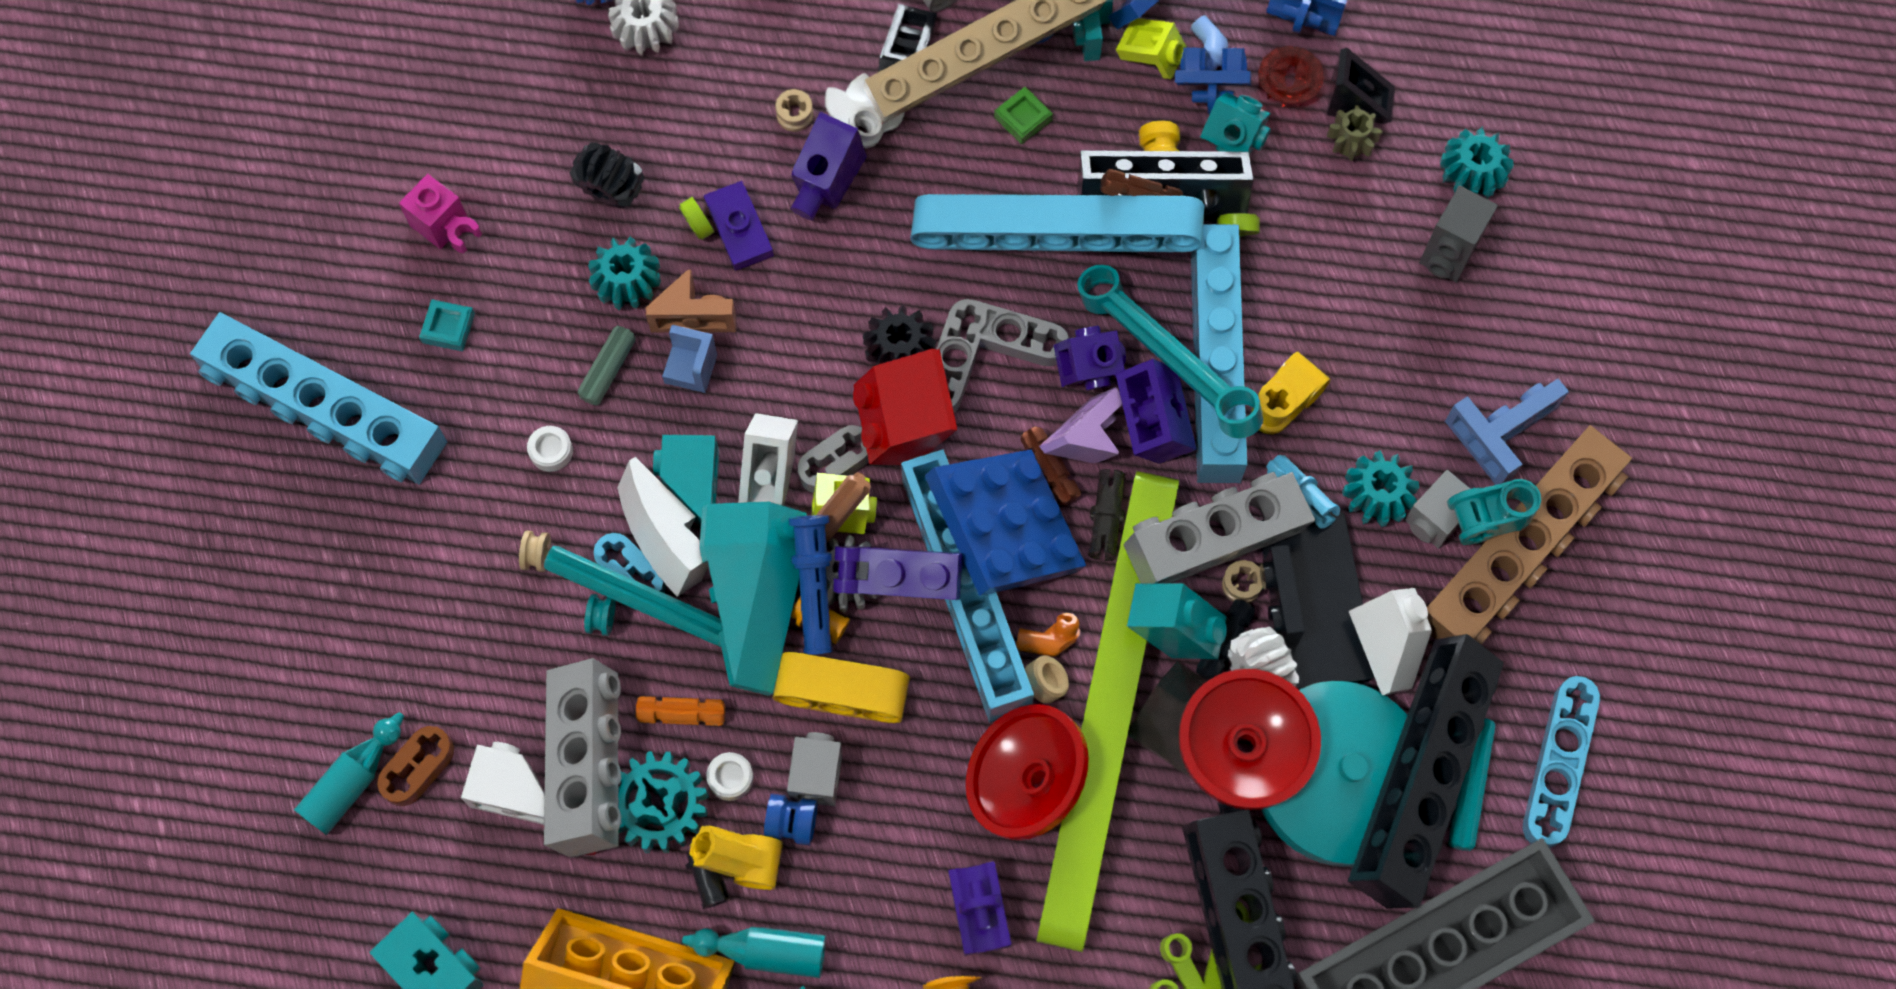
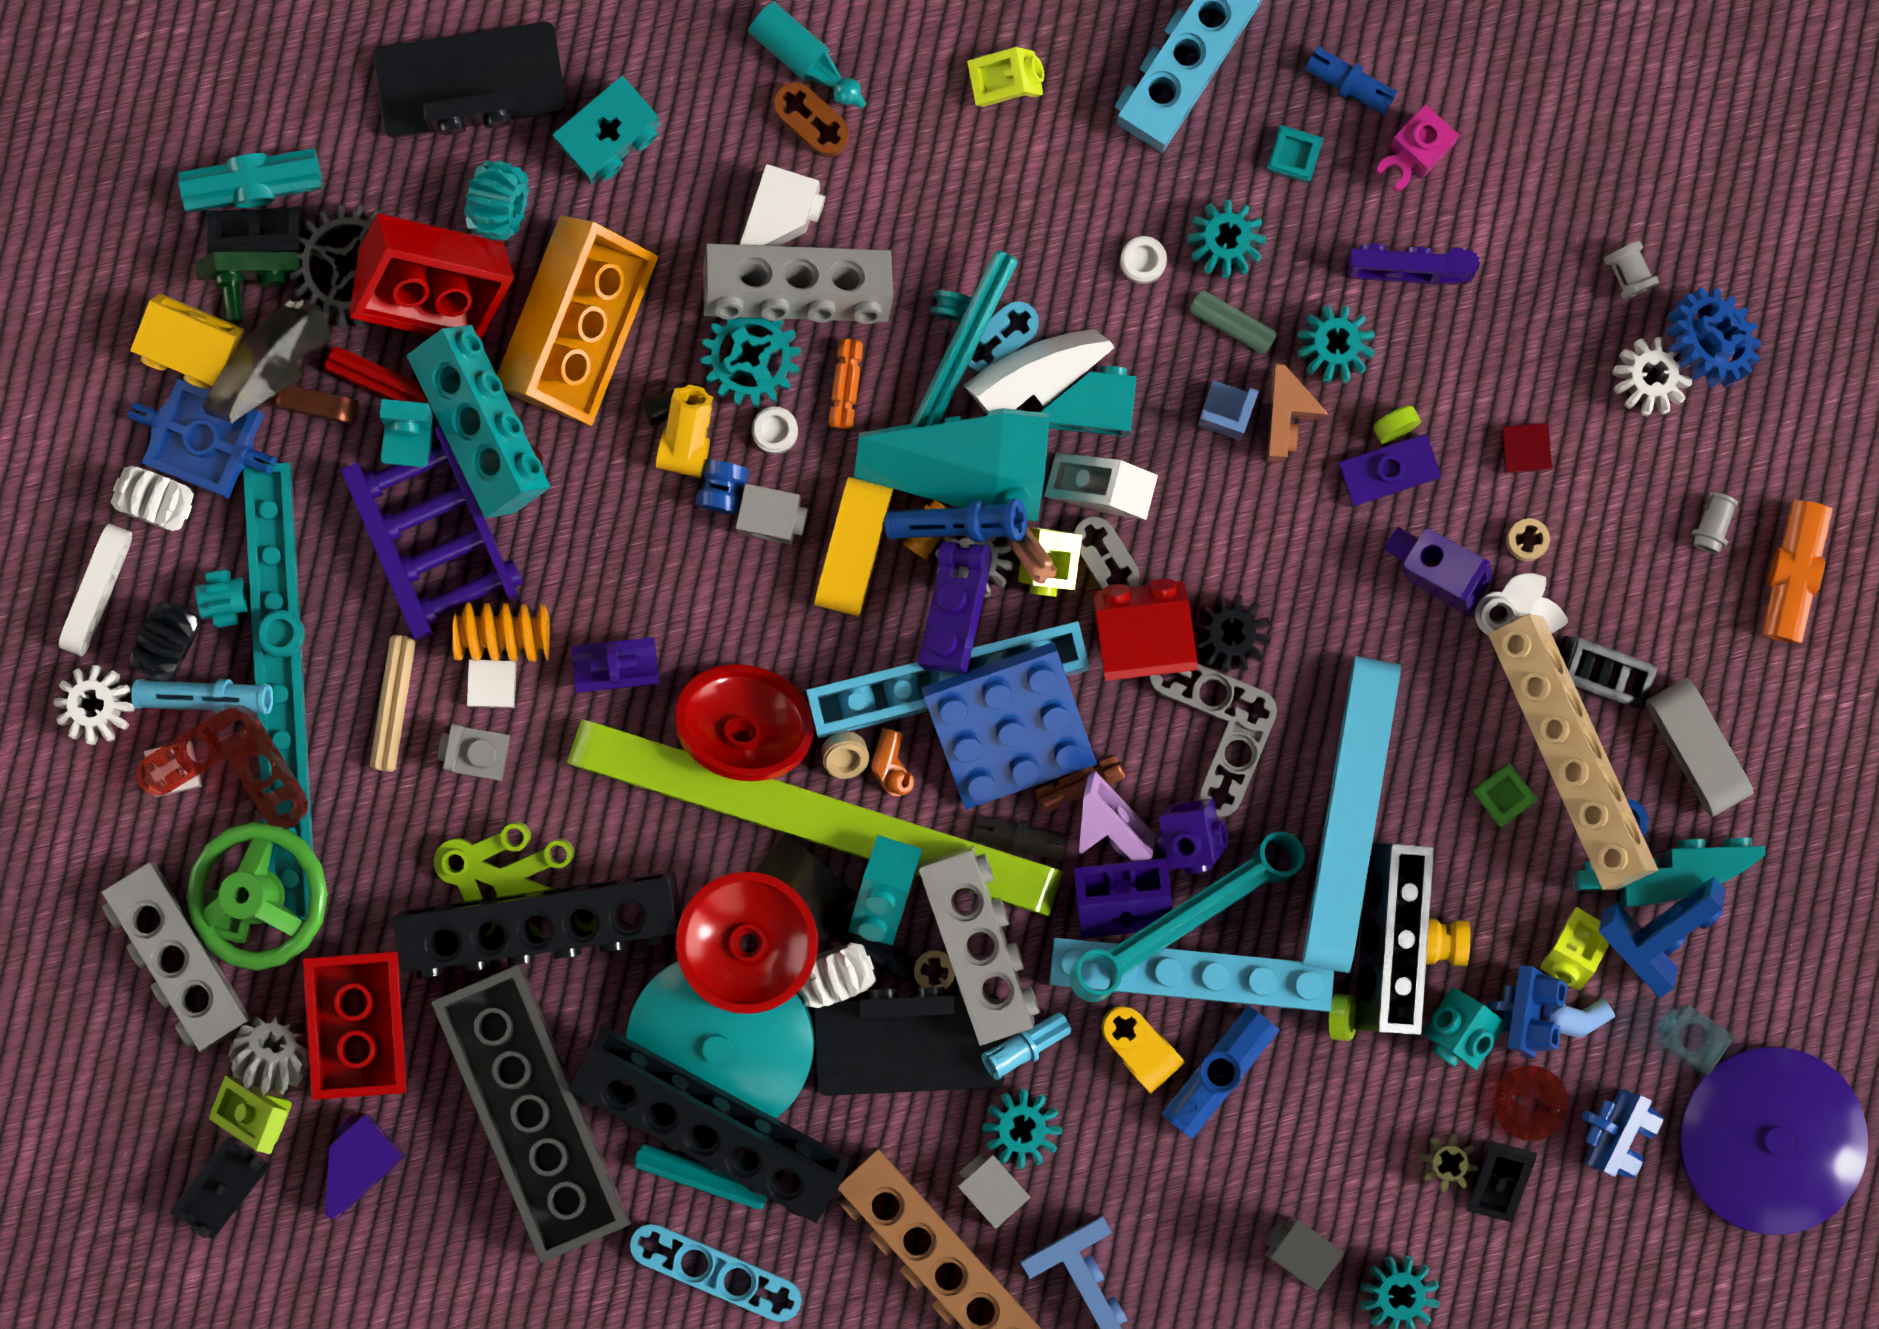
camera: 95 degrees right, 15 degrees up
tan bush [519,530,551,572] -> none
black gear [569,142,645,208] -> none
teal wheel [682,926,826,978] -> none
copper axle [1100,169,1183,196] -> none
white slope [1349,588,1432,696] -> none
teal piece [1447,479,1542,545] -> none
none -> neon yellow bracket [967,47,1044,107]
none -> blue piece [1161,1005,1280,1140]
none -> teal gear [1187,200,1266,279]
none -> blue pin [1304,45,1398,116]
none -> dark purple hinge [1346,243,1481,285]
none -> dark red tile [1501,423,1553,474]
none -> light grey bush [1603,241,1660,301]

